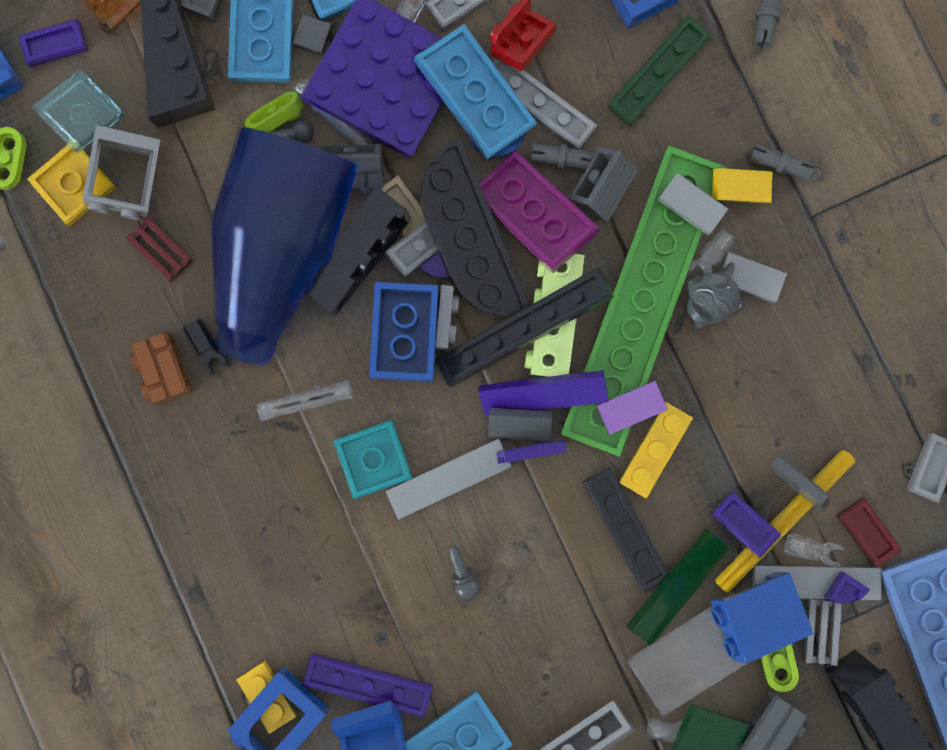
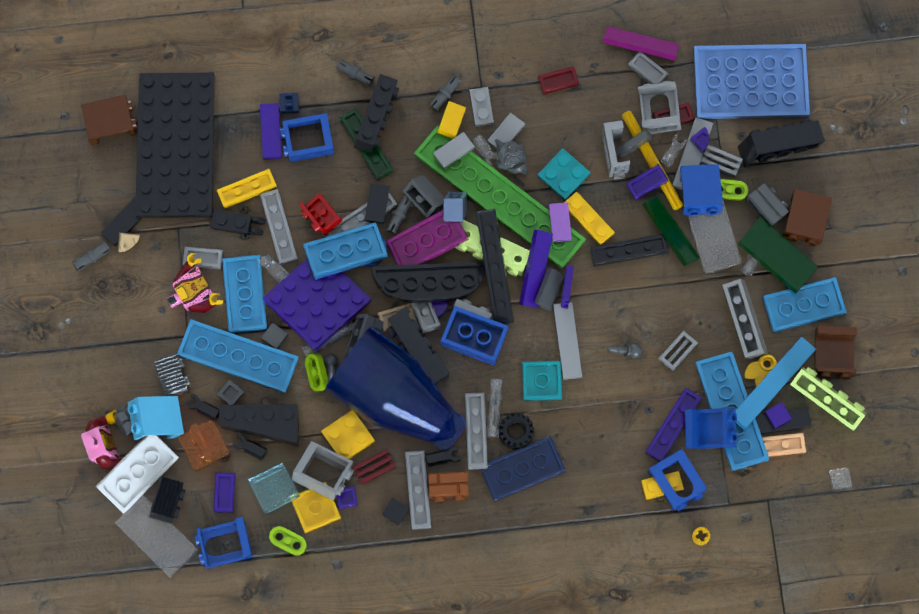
camera: 75 degrees left, 10 degrees down
none -> black bar [232,434,267,460]
none -> yellow plate [321,409,375,459]
none -> dark purple tile [336,486,358,510]
none -> black brick [354,74,399,154]
none -> black tile [365,184,390,224]
none -> black tile [382,498,409,525]
none -> light grey tile [405,450,431,530]
none -> sand blue panel [444,192,467,222]
none -> light grey tile [465,393,488,470]
none -> light grey plate [469,87,494,127]
none -> dark blue tile [480,436,566,502]
none -> black tyre [499,412,534,450]
none -> teal plate [537,148,591,201]
none -> dark red tile [538,66,579,95]
none -> light grey panel [601,120,630,179]
none -> light grey panel [638,81,682,134]
none -> light grey tile [658,330,698,372]

